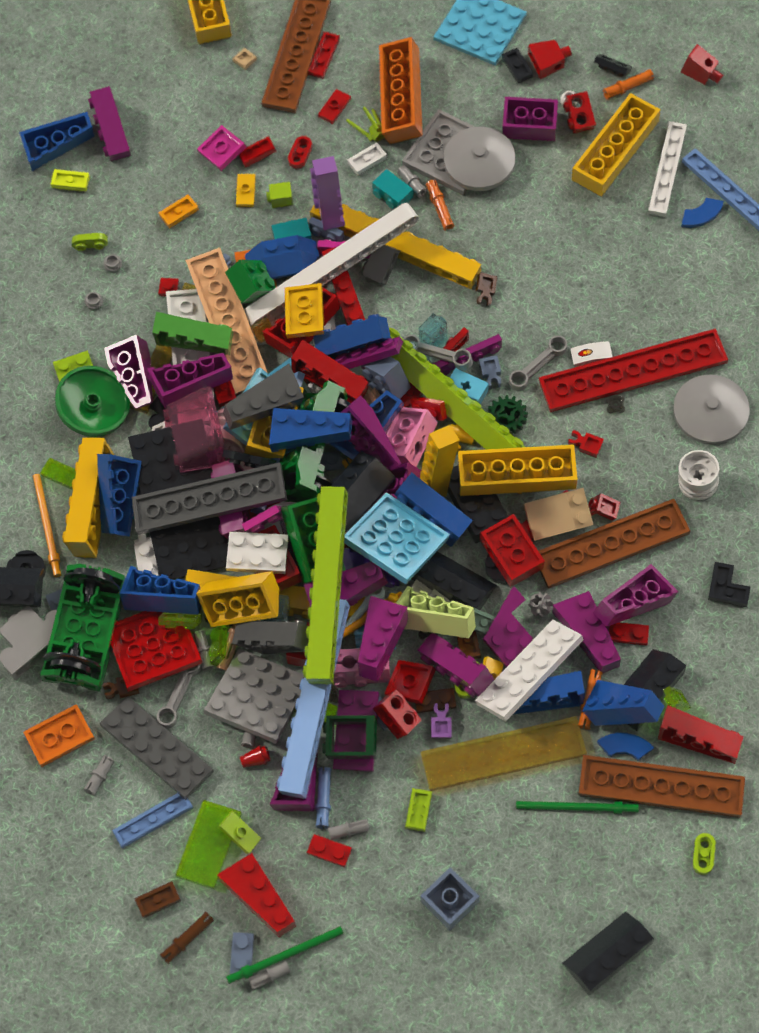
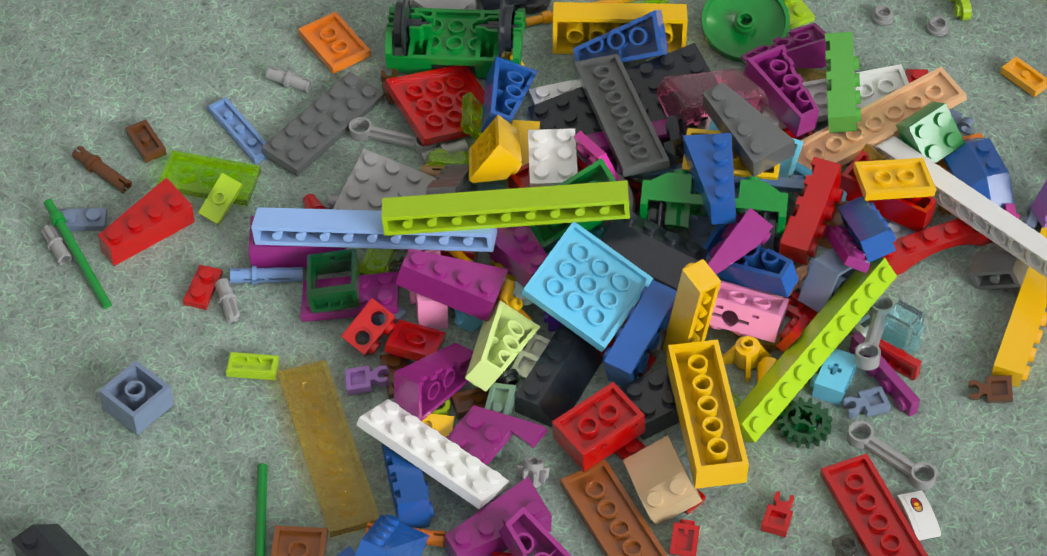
camera: 80 degrees right, 15 degrees down
teal brick [271,217,312,240] -> none

